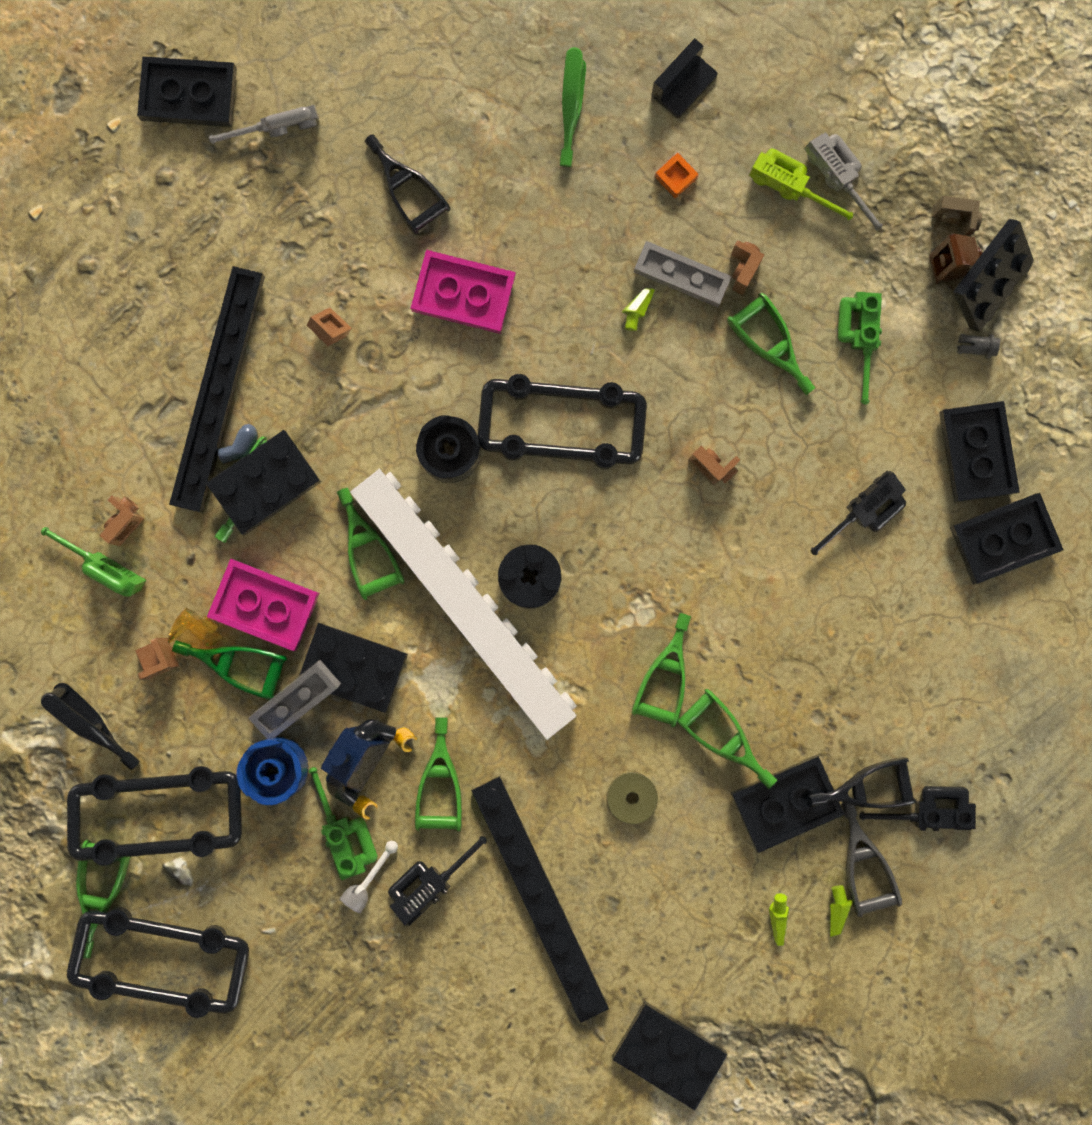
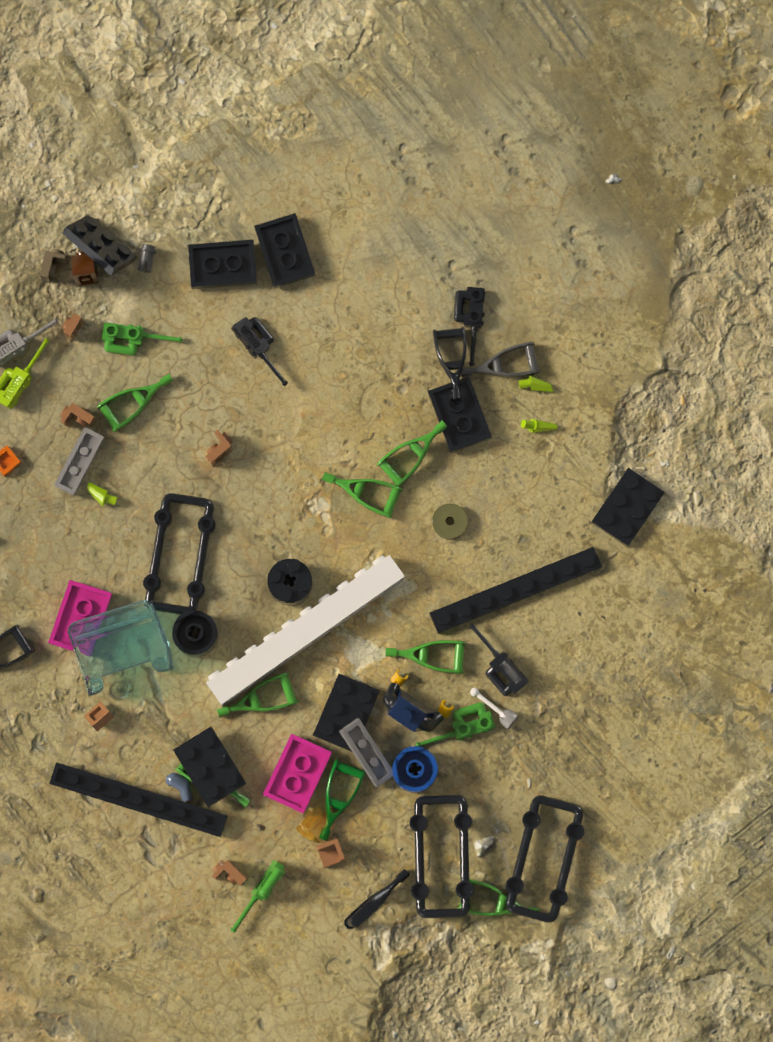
camera: 85 degrees left, 5 degrees down
none -> medium nougat plate [62,313,84,341]
none -> clear light blue windscreen [68,600,174,696]

